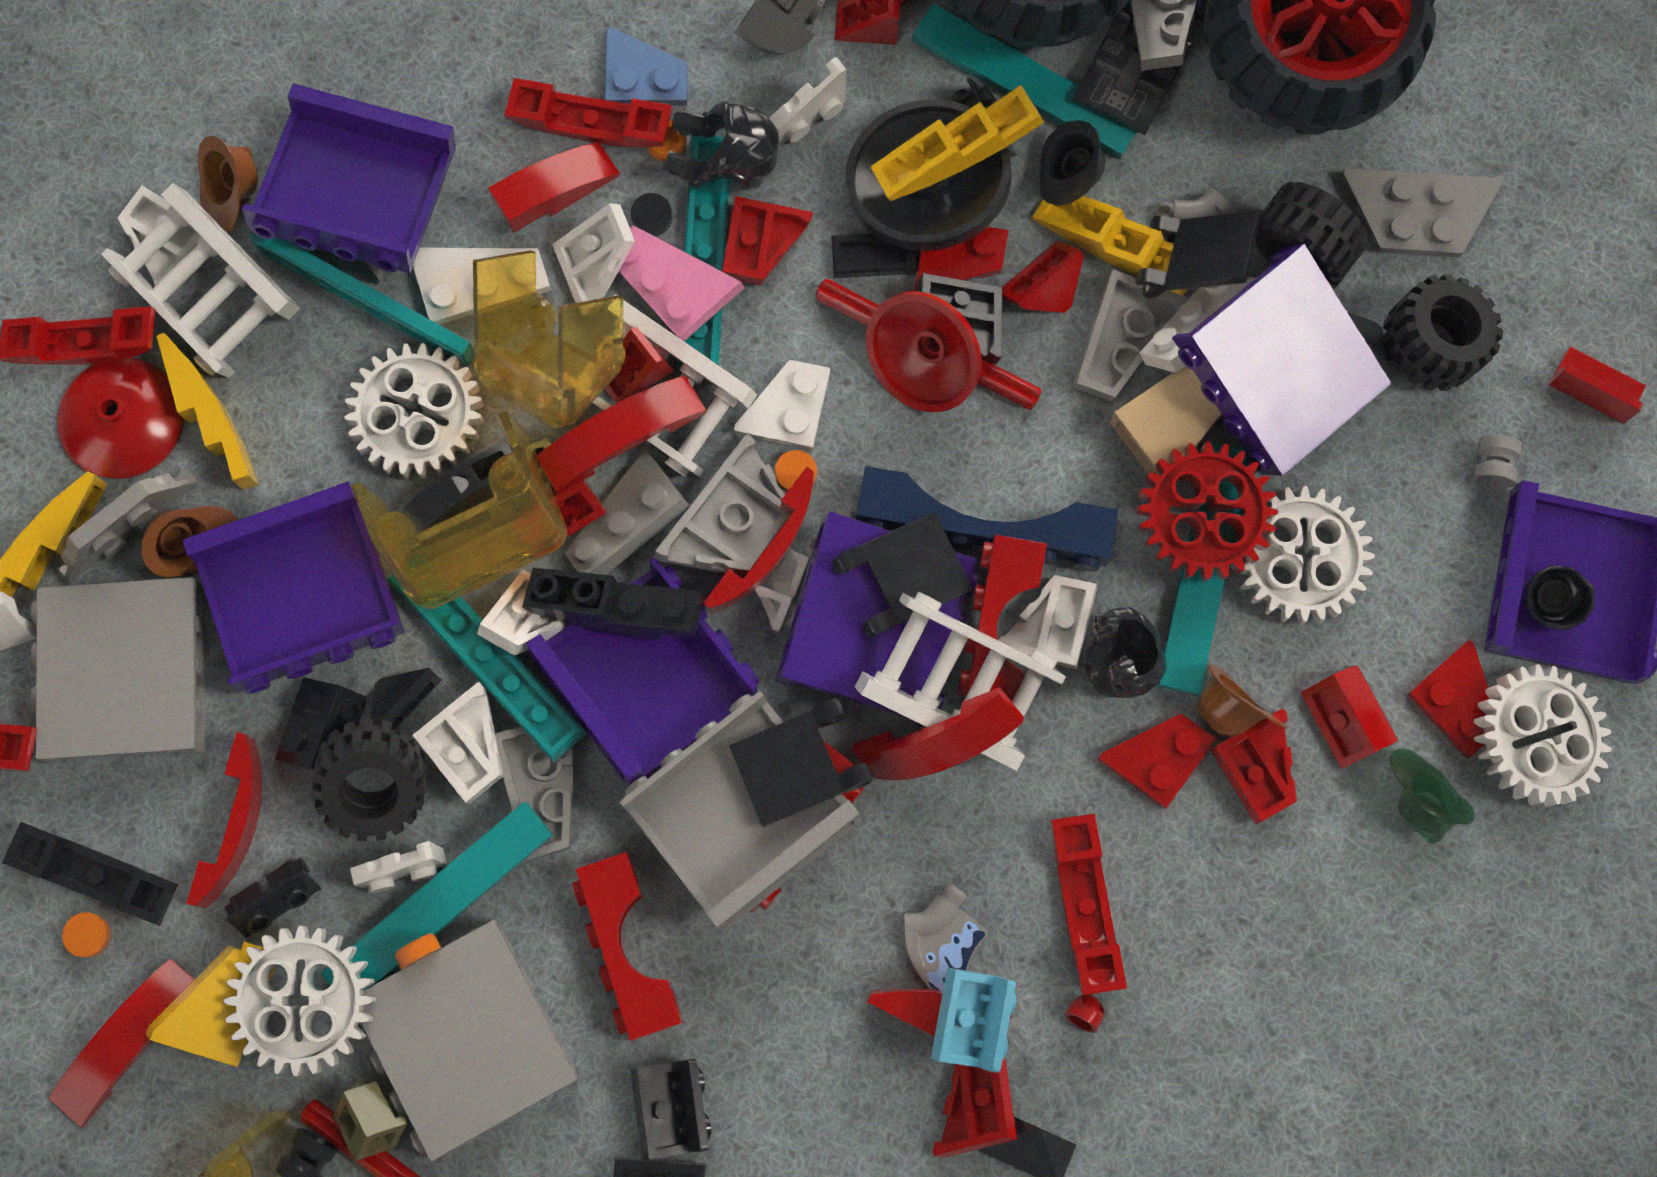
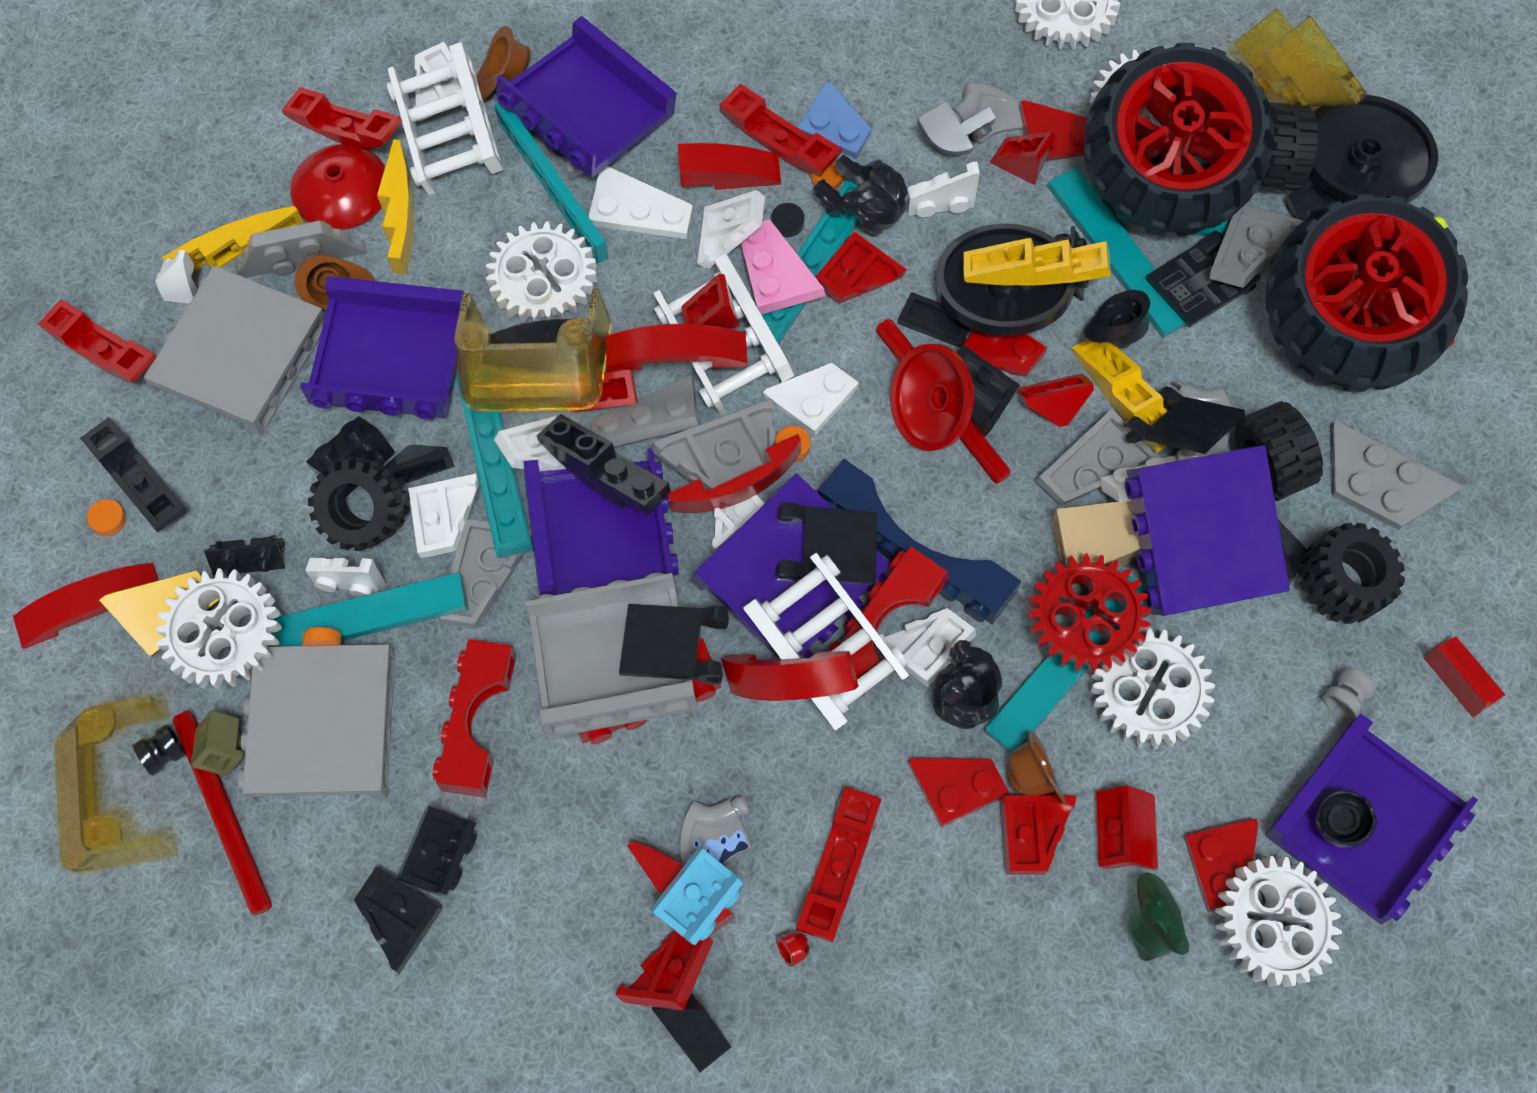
camera: 30 degrees right, 10 degrees down
red slope [186,732,262,909] -> none
clear yellow windscreen [473,250,625,428] -> none

